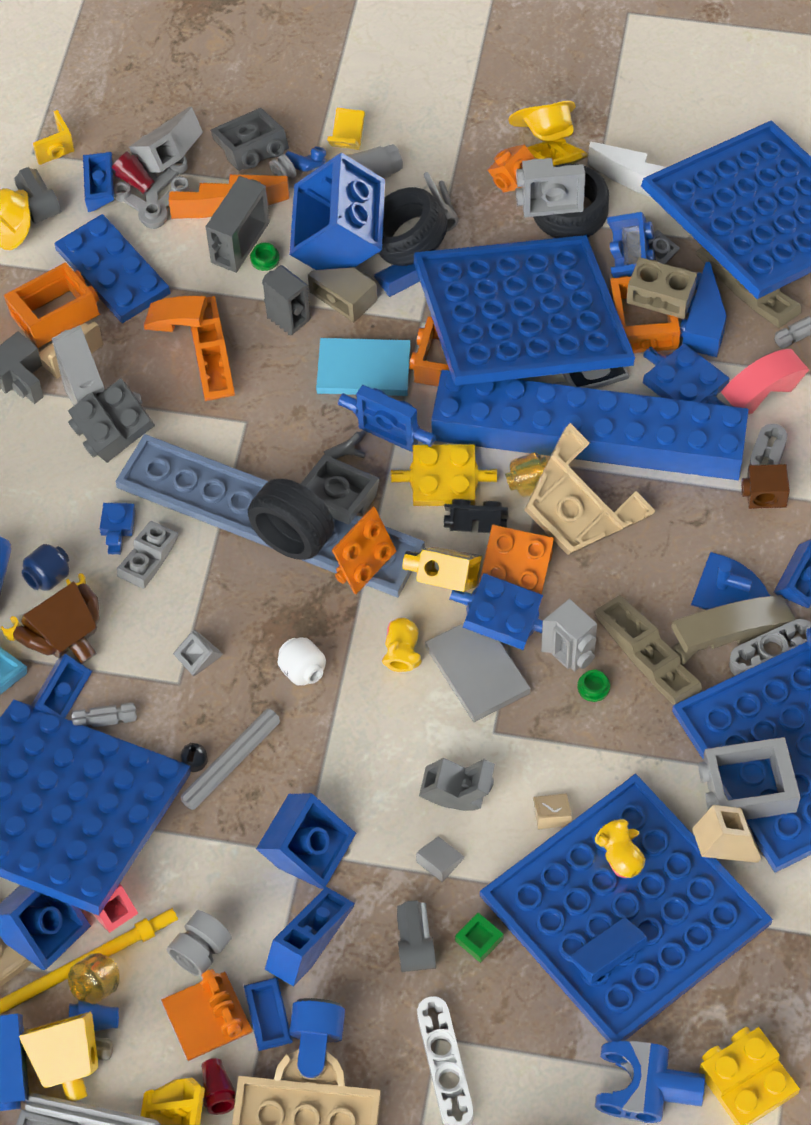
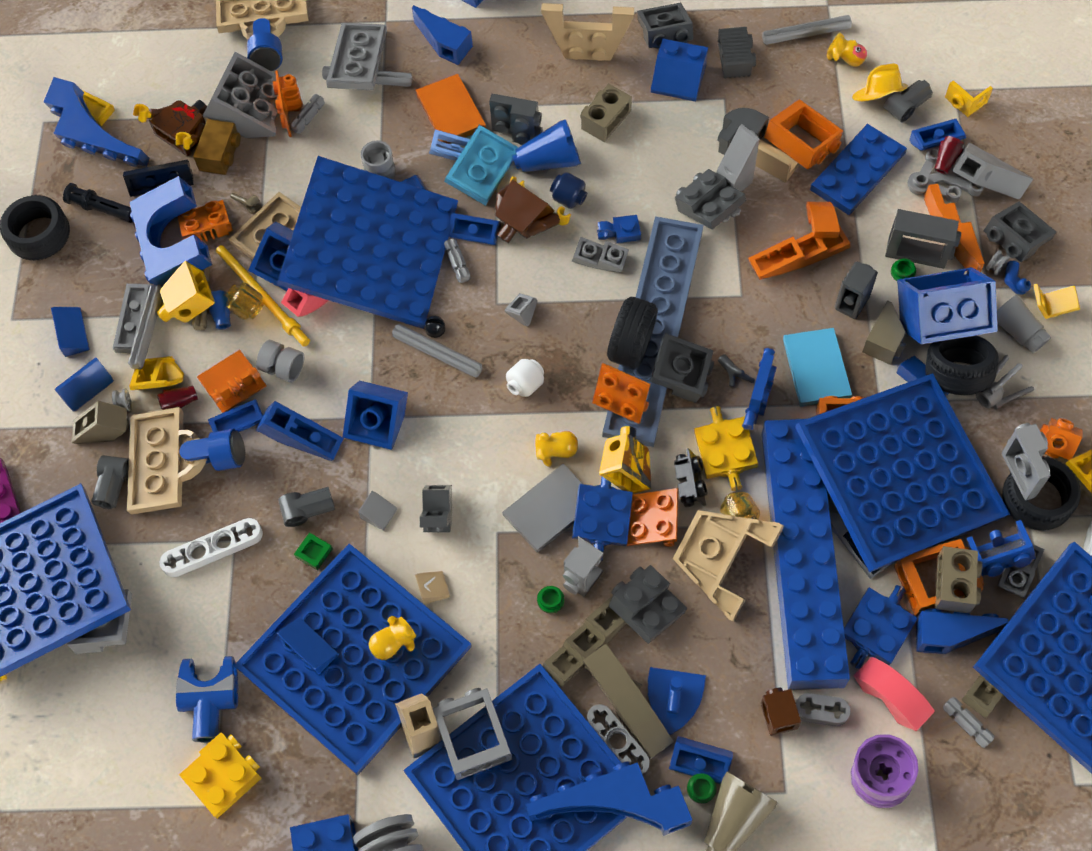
camera: 80 degrees right, 5 degrees up
none -> dark grey plate [609,565,687,644]

